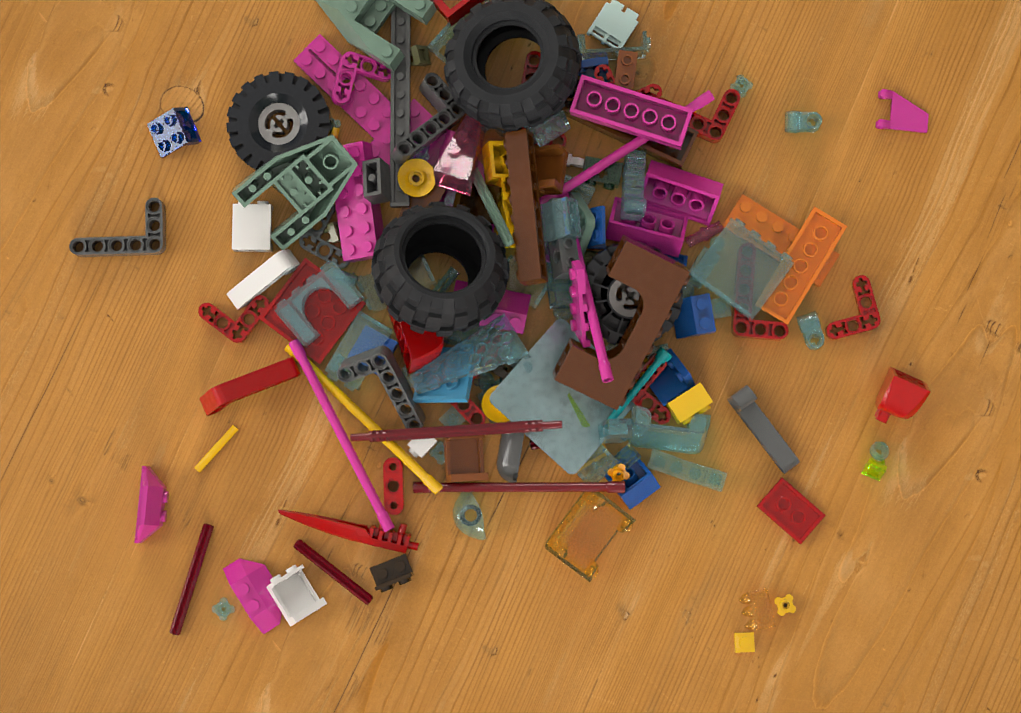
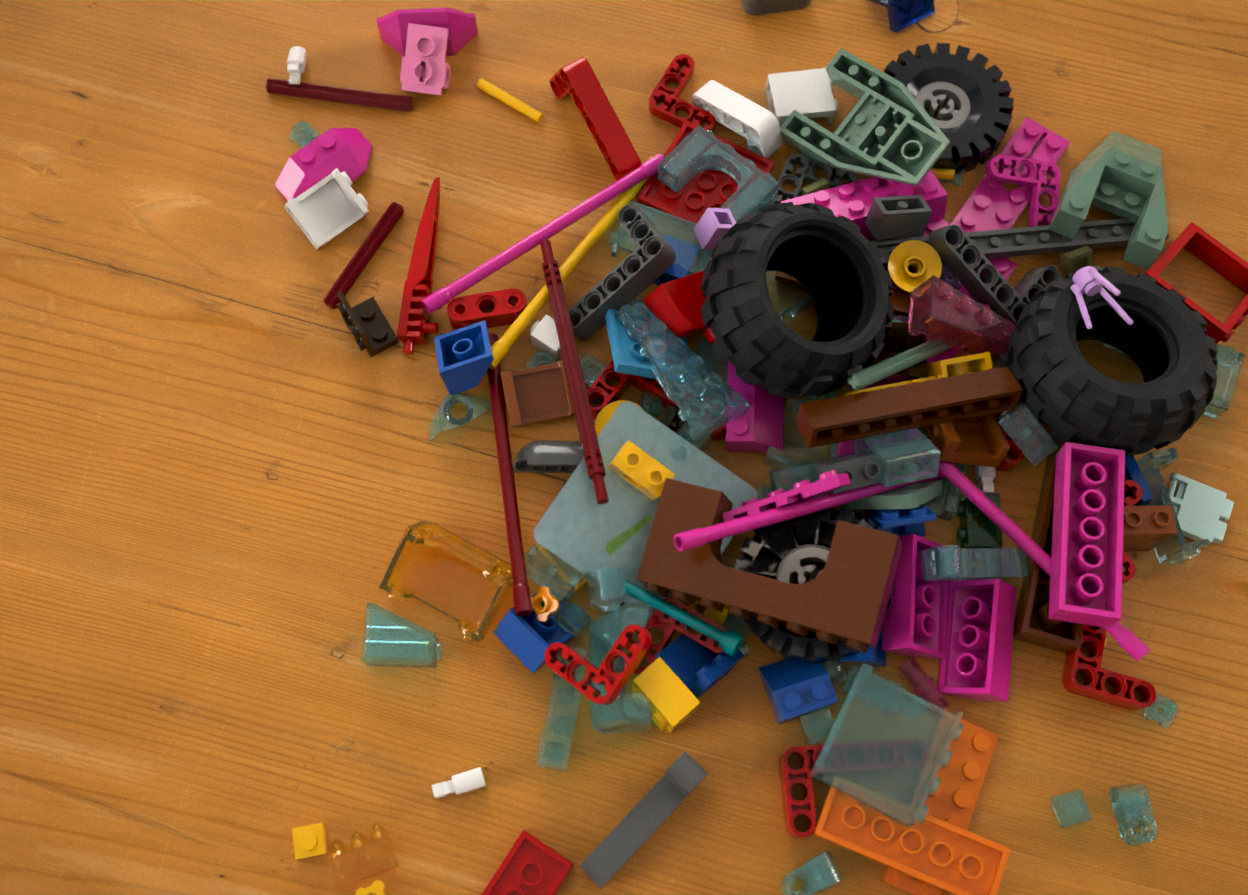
camera: 75 degrees right, 15 degrees down
none -> white bar [287,46,307,84]
none -> clear light blue slope [362,603,442,668]
none -> bright pink piece [400,23,451,96]
none -> white bar [432,767,486,799]
none -> blue slope [434,320,494,395]
none -> red beam [544,625,652,705]
none -> yellow brick [607,440,675,500]
none -> lavender brick [693,208,736,250]
none -> clear light blue plate [1050,789,1093,828]
none -> lavender plant [1070,266,1133,329]

